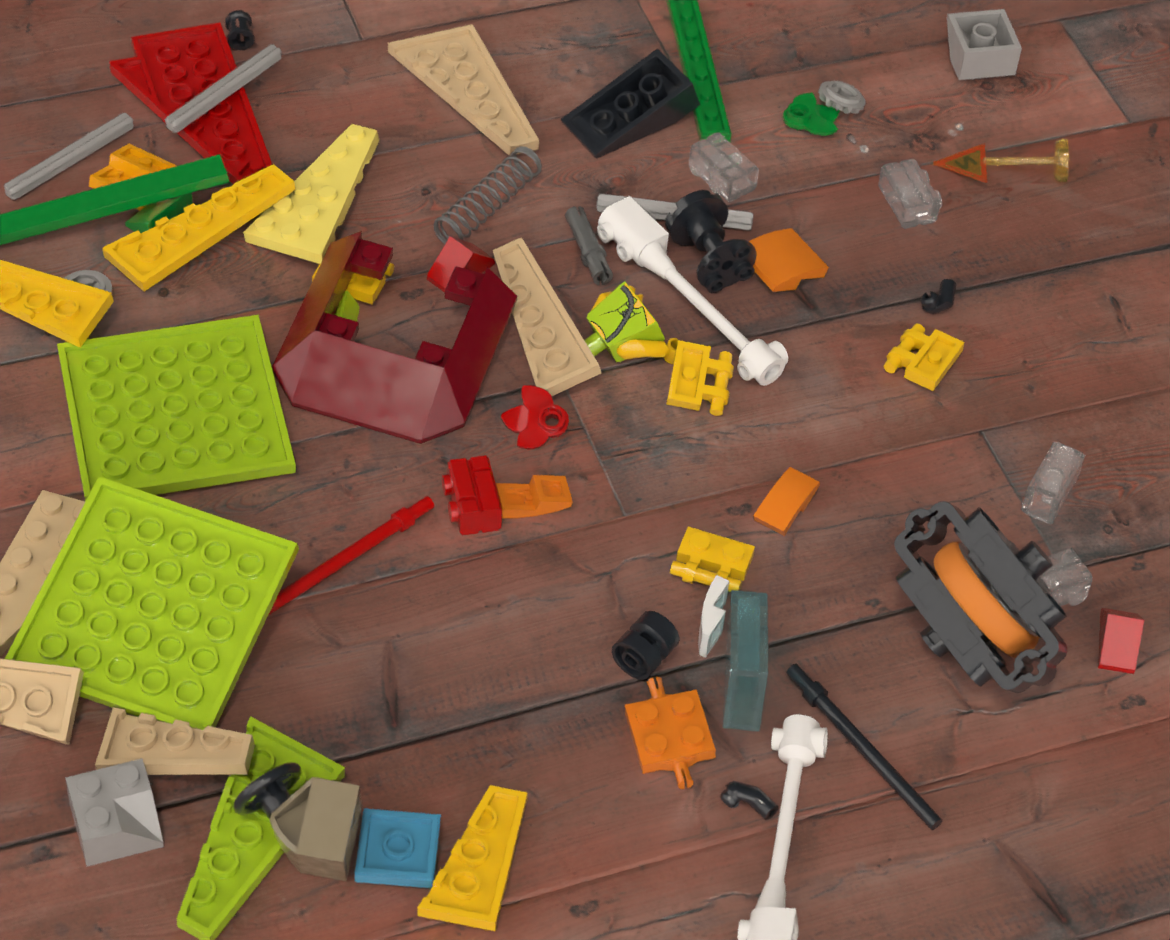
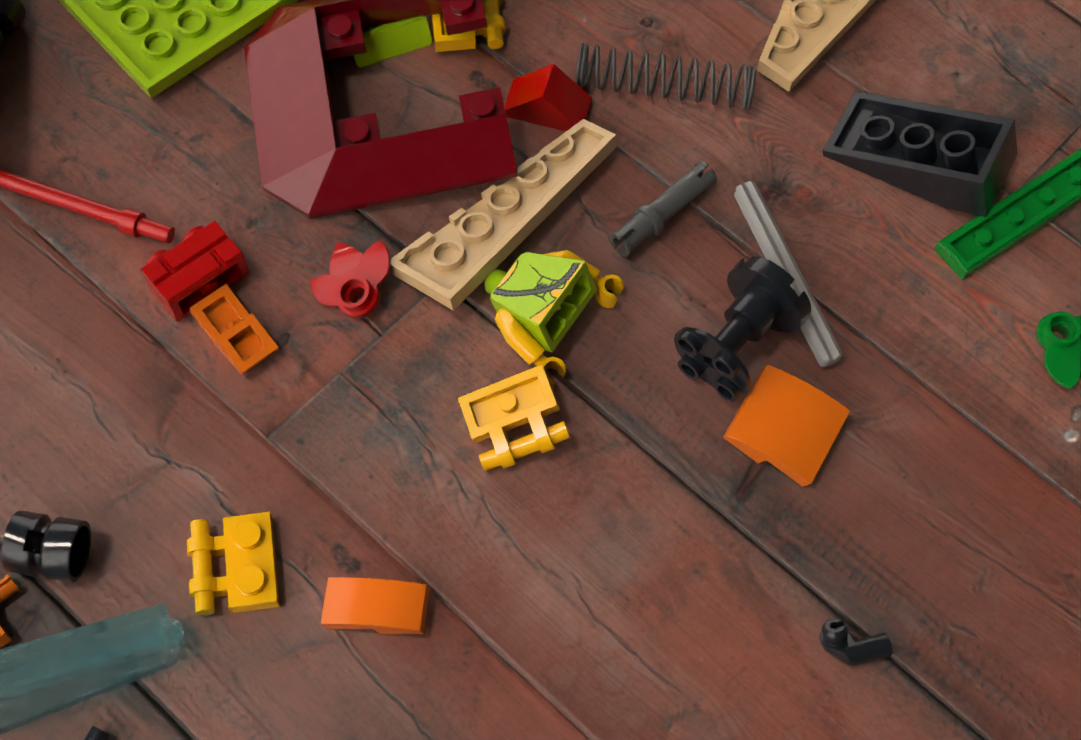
camera: 65 degrees right, 15 degrees up
white bar [597,196,788,386] -> none
clear brick [688,132,759,203] -> none
white slope [698,575,729,658] -> none
clear brick [878,158,942,229] -> none
yellow plate [884,323,965,391] -> none

